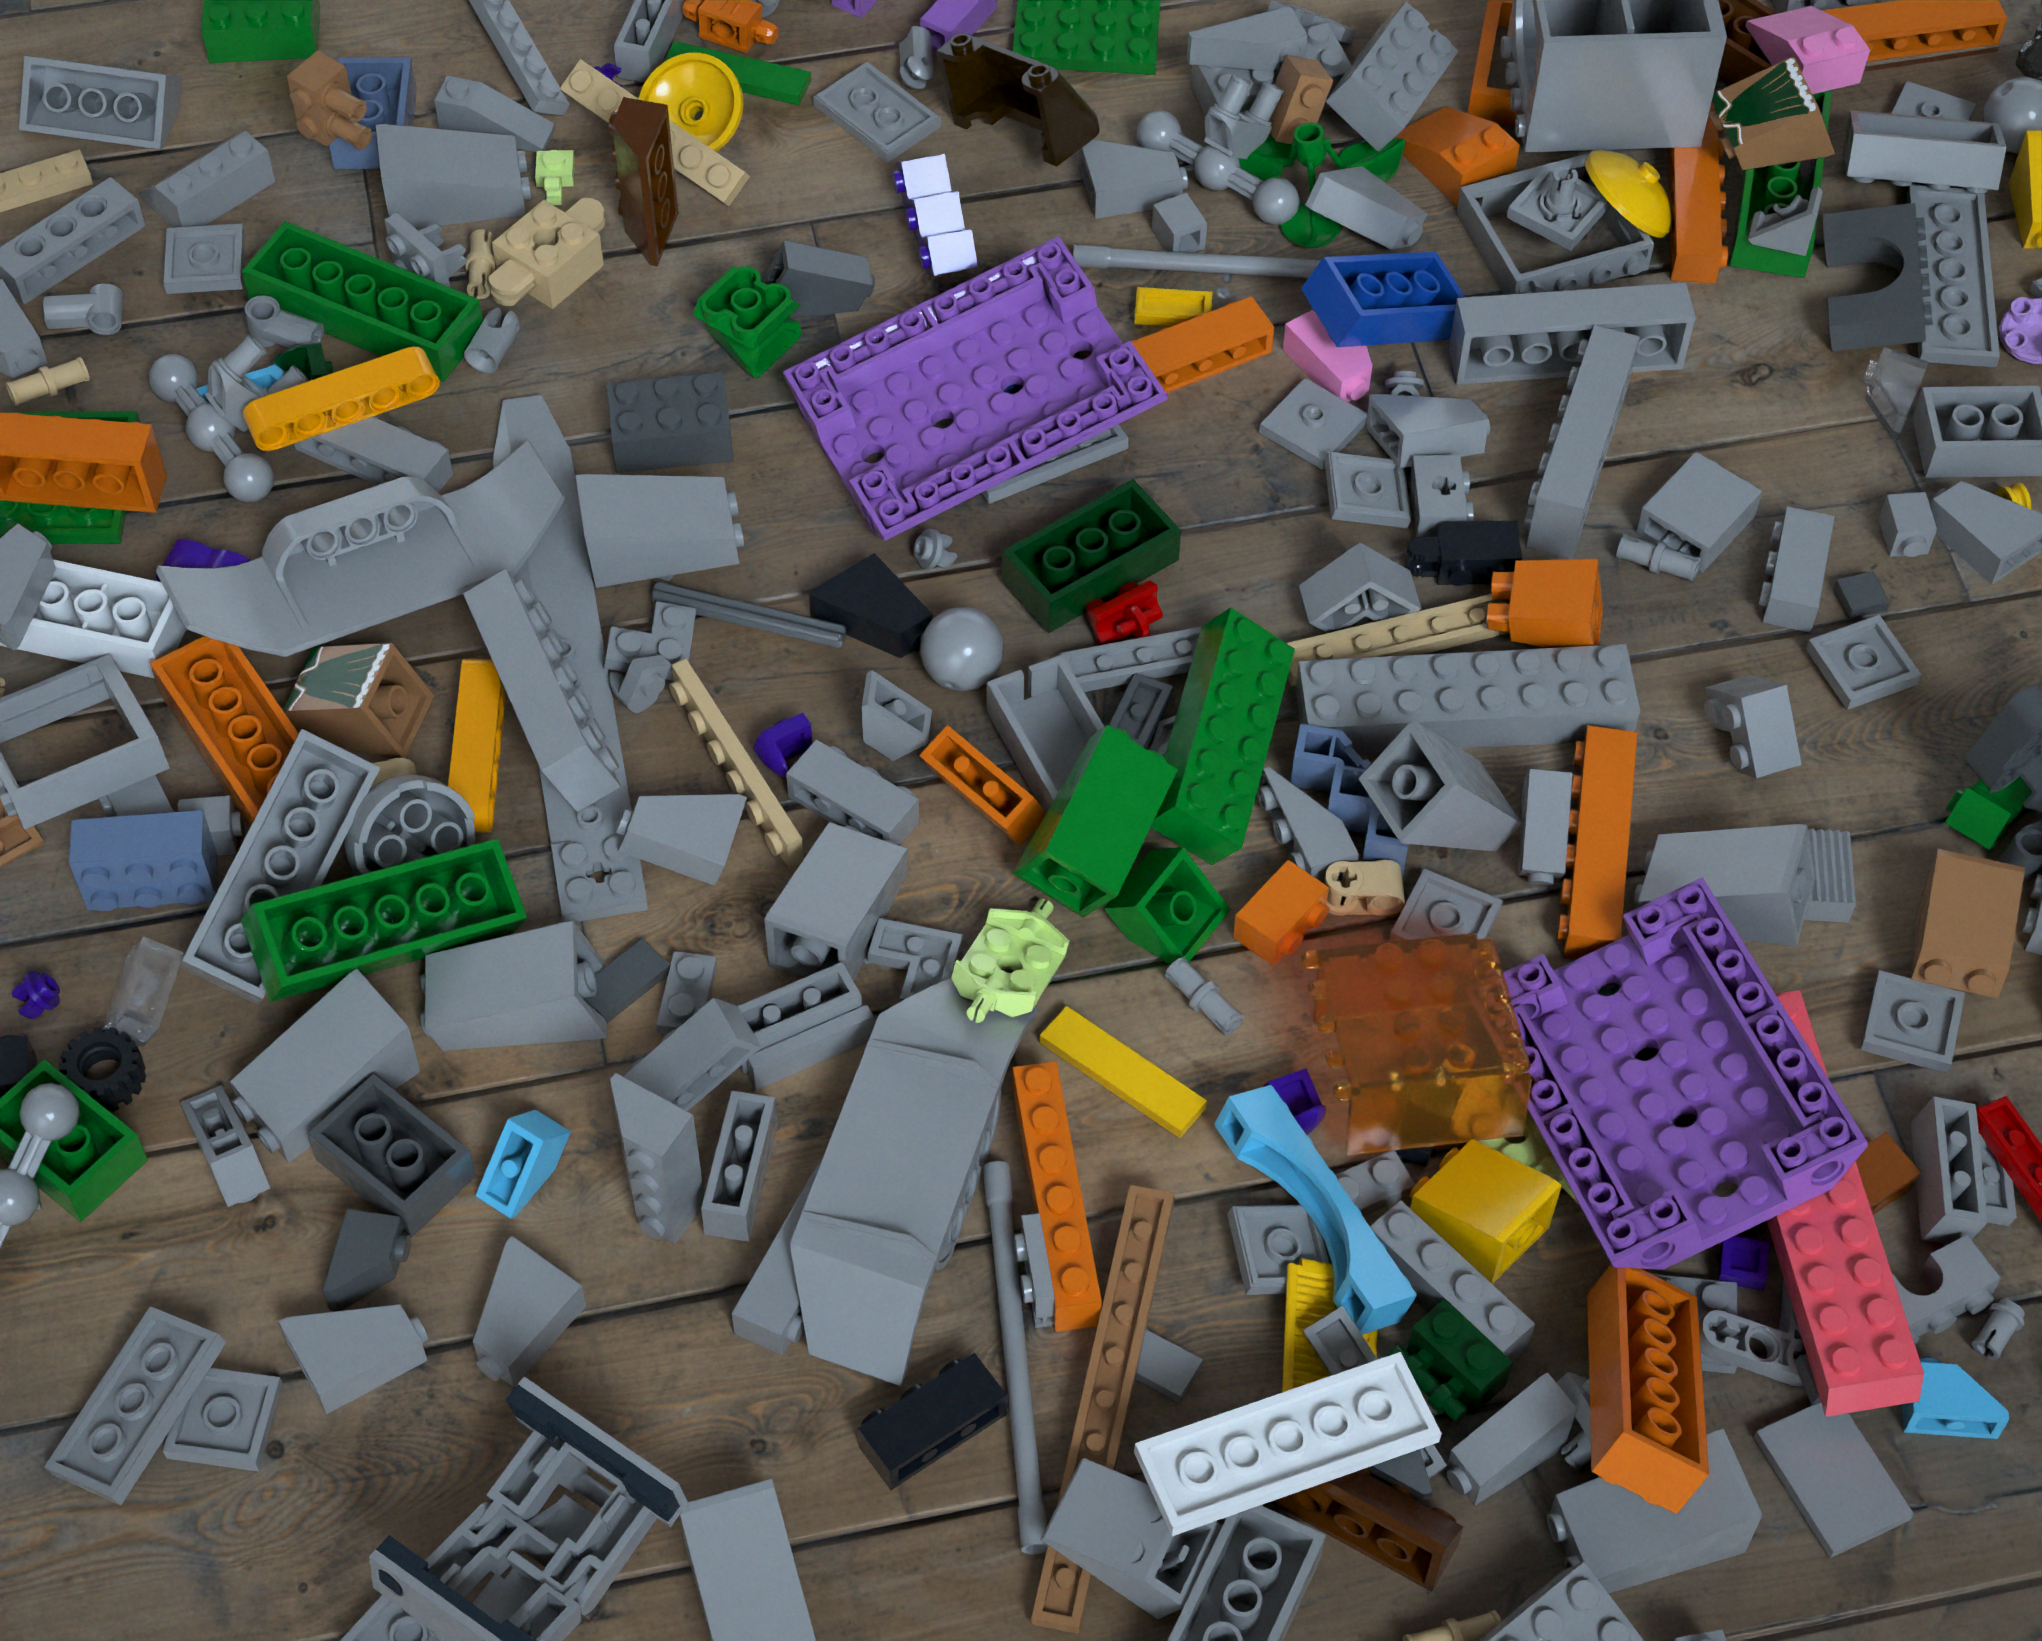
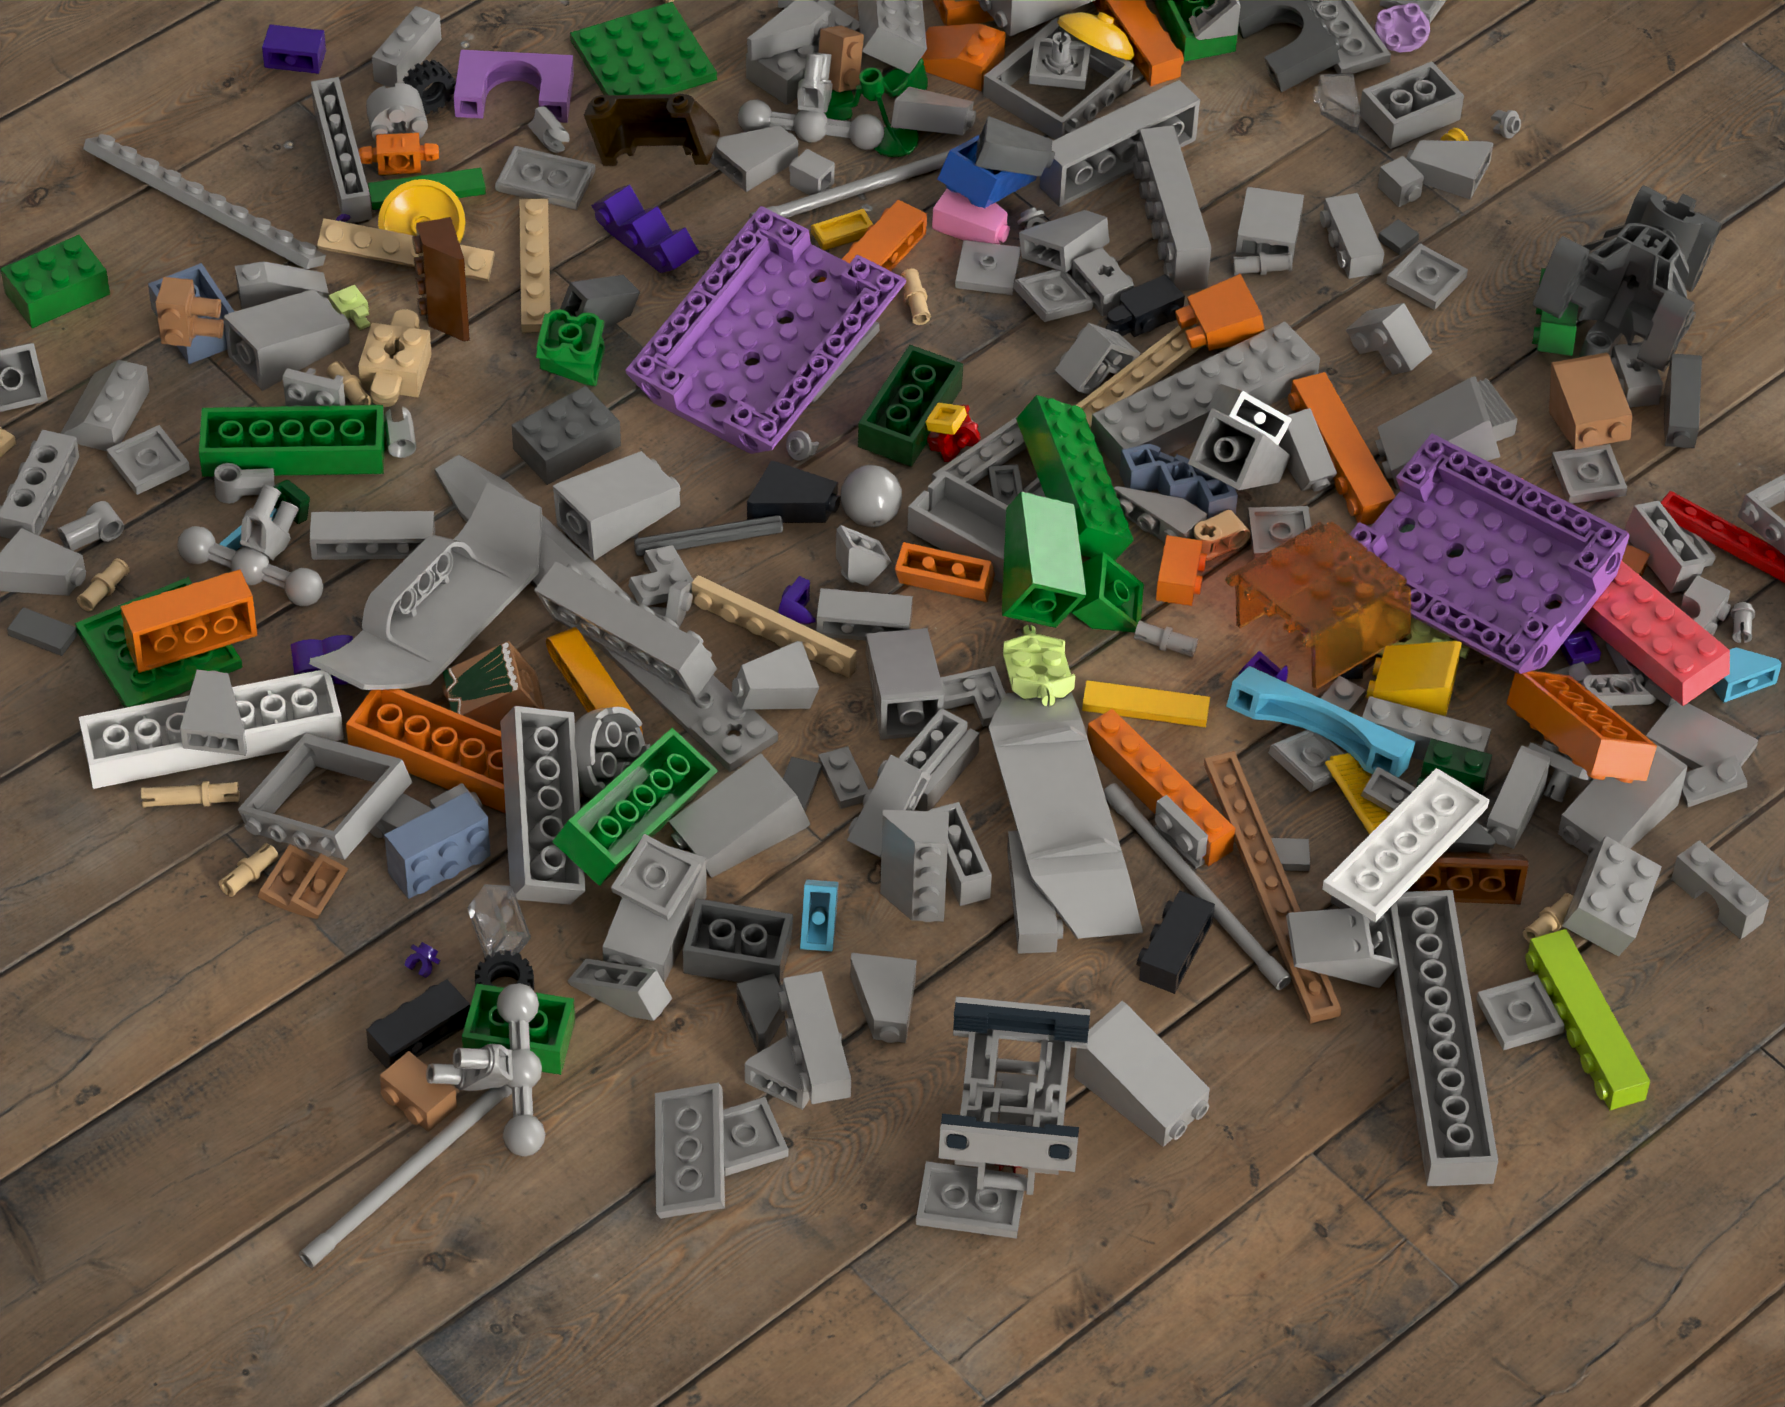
camera: 30 degrees left, 5 degrees down
light orange beam [243,347,440,451] -> none
none -> tan plate [519,198,551,333]
none -> light grey plate [611,834,702,921]
none -> light grey brick [778,971,851,1104]
none -> tan pin [901,268,931,325]
none -> yellow plate [925,402,967,435]
none -> dark grey slope [975,116,1055,177]
none -> light grey brick [1206,384,1292,445]
none -> light grey plate [1681,755,1747,807]

